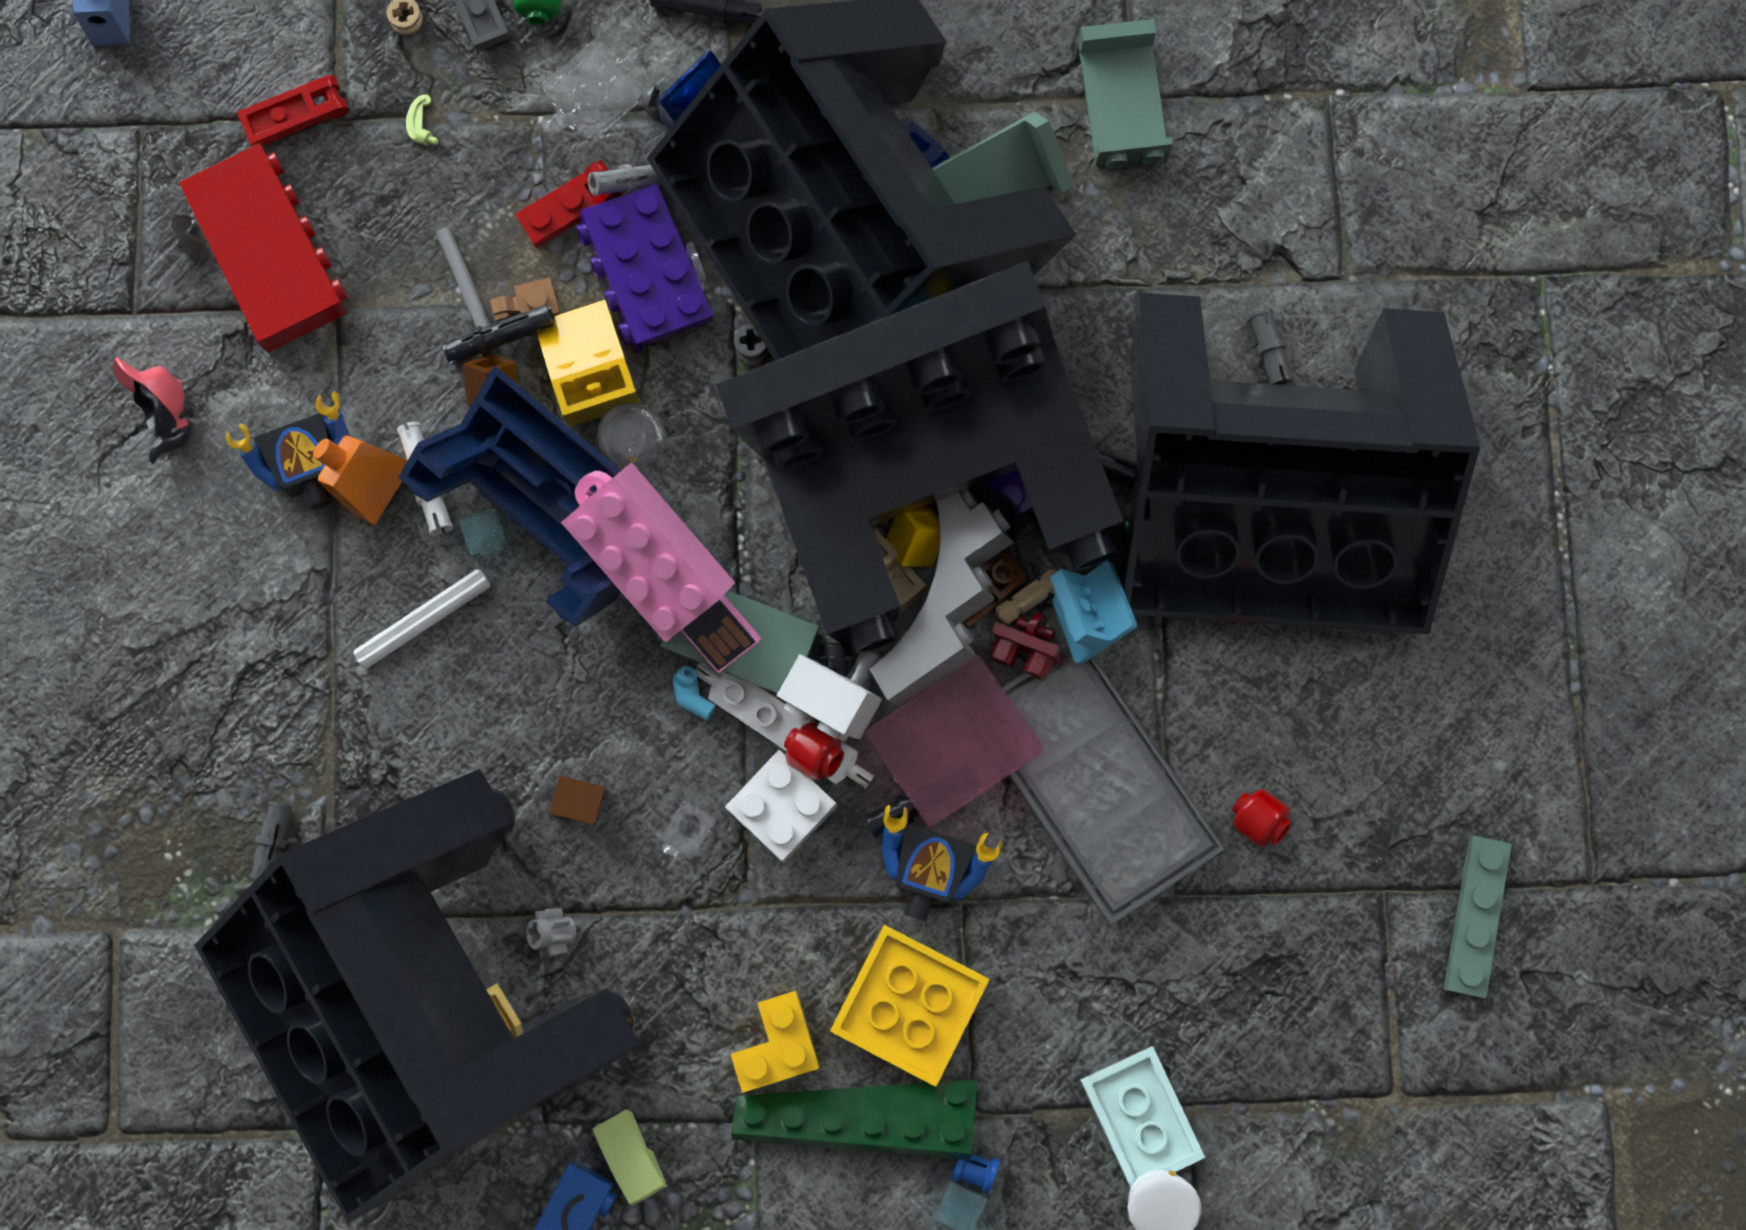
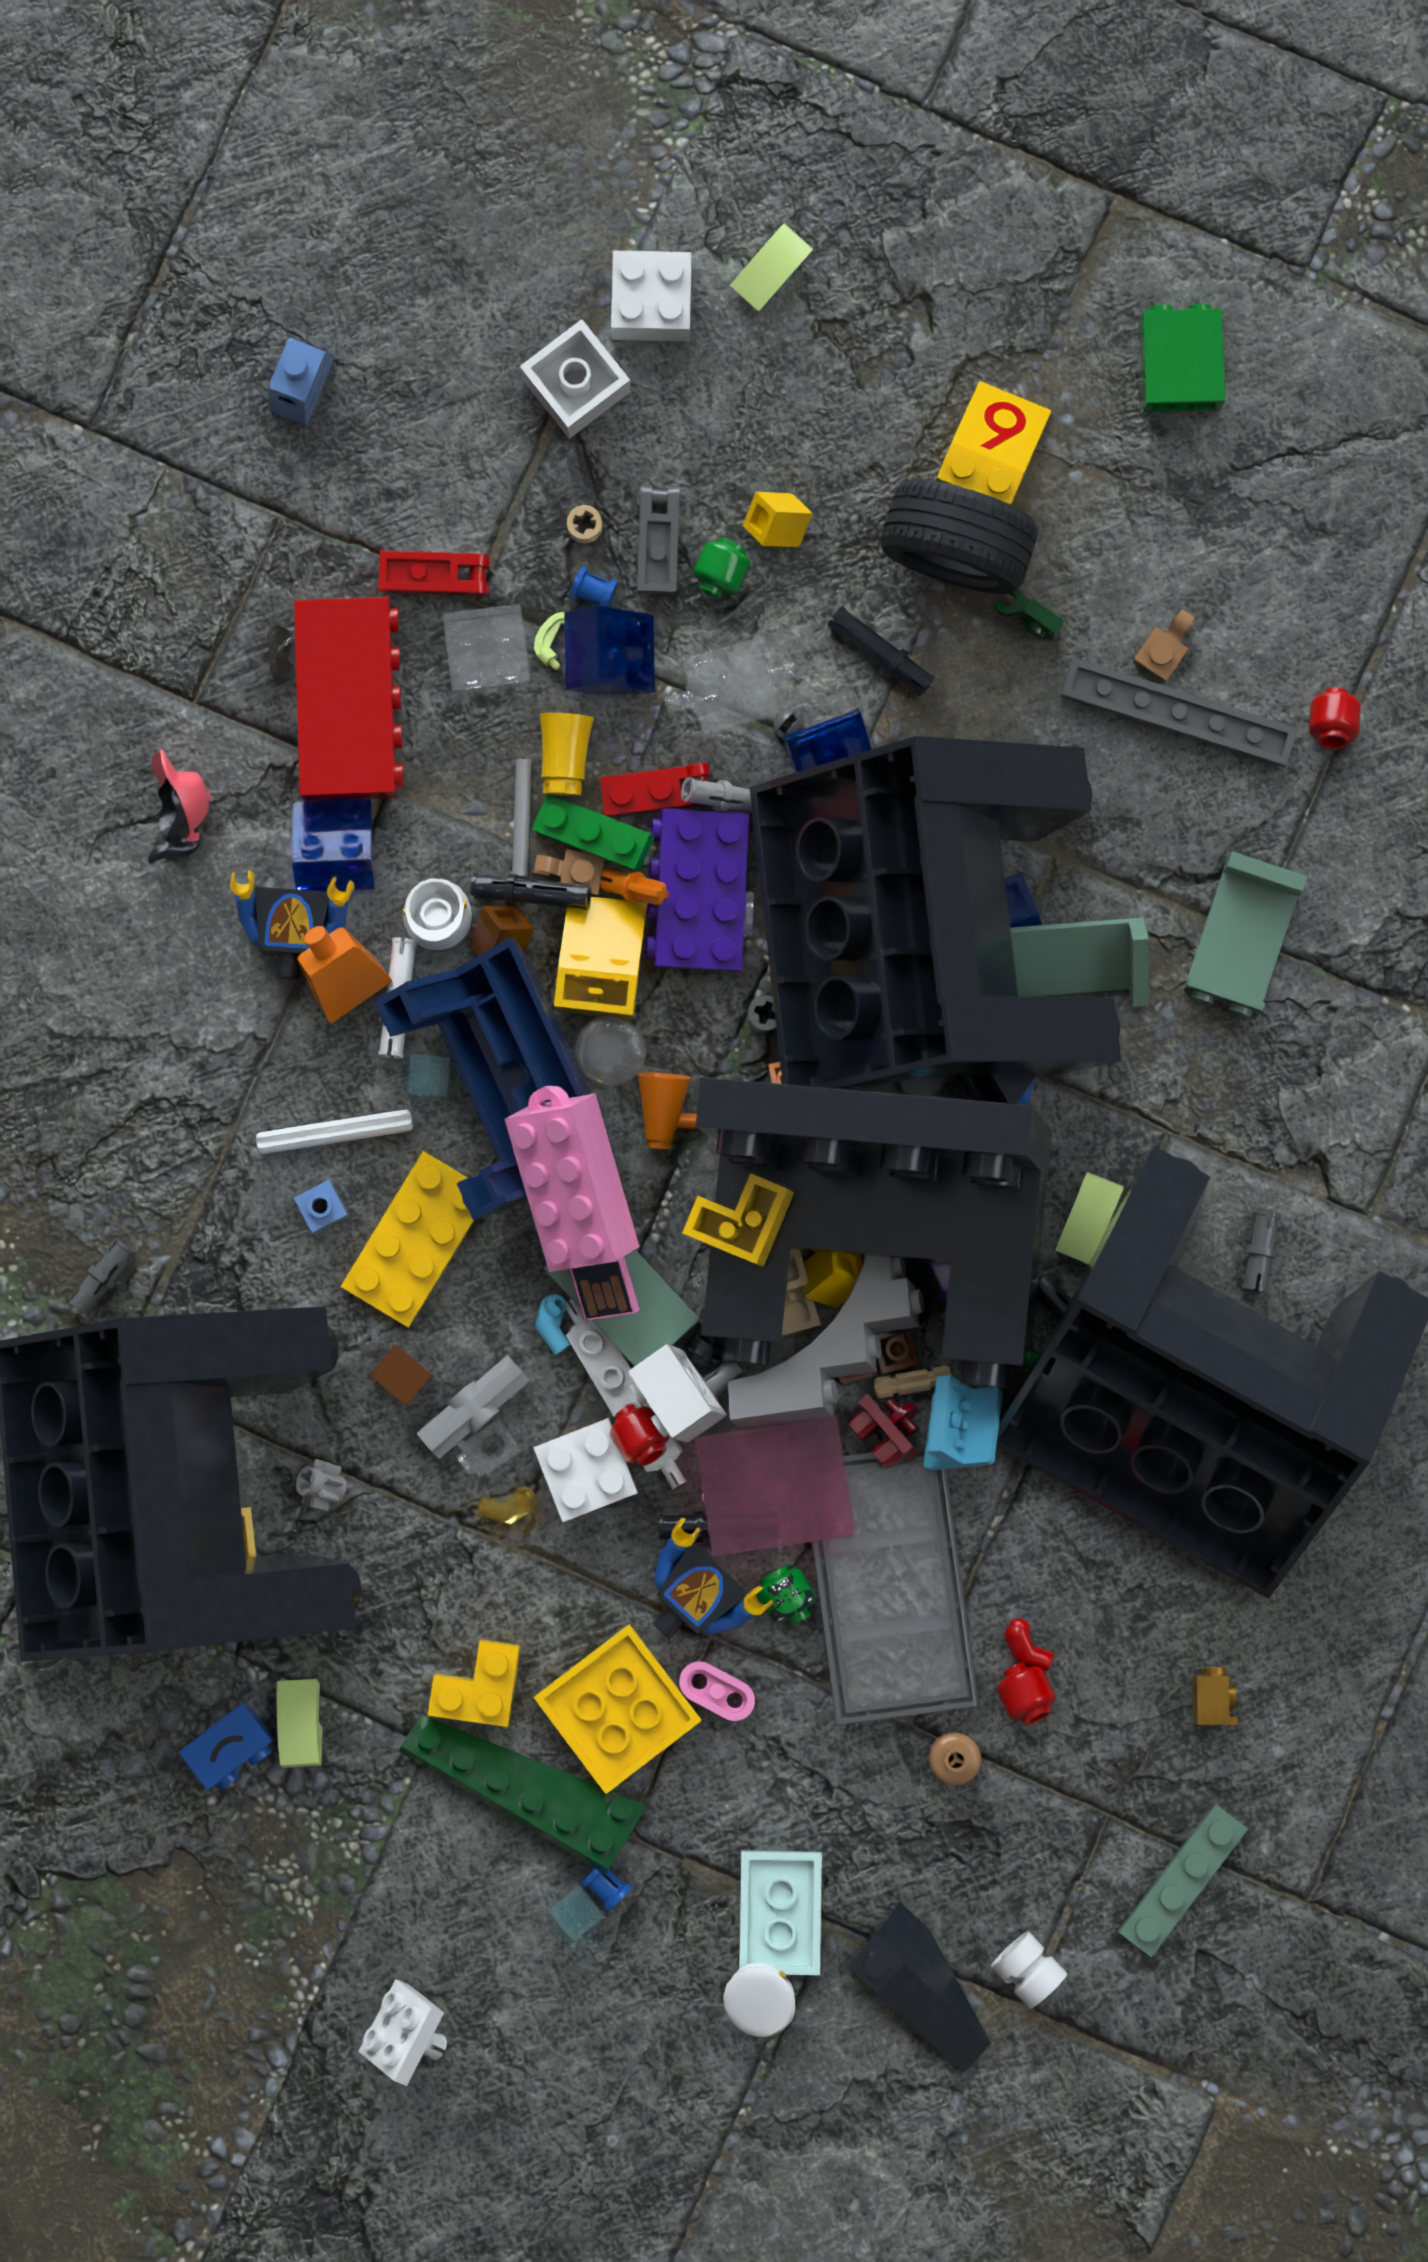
camera: 25 degrees right, 5 degrees up
none -> clear blue bracket [292,799,375,892]
none -> medium blue plate [294,1180,350,1235]
none -> yellow plate [340,1151,475,1328]
none -> white piece [403,879,472,950]
none -> light grey piece [417,1355,530,1459]
none -> clear plate [443,604,531,694]
none -> clear yellow arm [477,1486,536,1524]
none -> green plate [531,794,655,872]
none -> yellow plant [539,713,594,796]
none -> clear blue slope [564,605,655,695]
none -> blue bush [569,566,619,614]
none -> orange axle [600,867,669,906]
none -> orange piece [638,1072,699,1149]
none -> bright pink plate [679,1661,755,1721]
none -> yellow brick [682,1173,794,1267]
none -> green head [757,1564,816,1626]
none -> black wedge [846,1902,991,2073]
none -> medium nougat head [928,1732,982,1786]
none -> white wheel [991,1931,1067,2009]
none -> red arm [1004,1618,1054,1671]
none -> yellowish green slope [1055,1172,1124,1264]
none -> pearl gold brick [1193,1667,1238,1725]

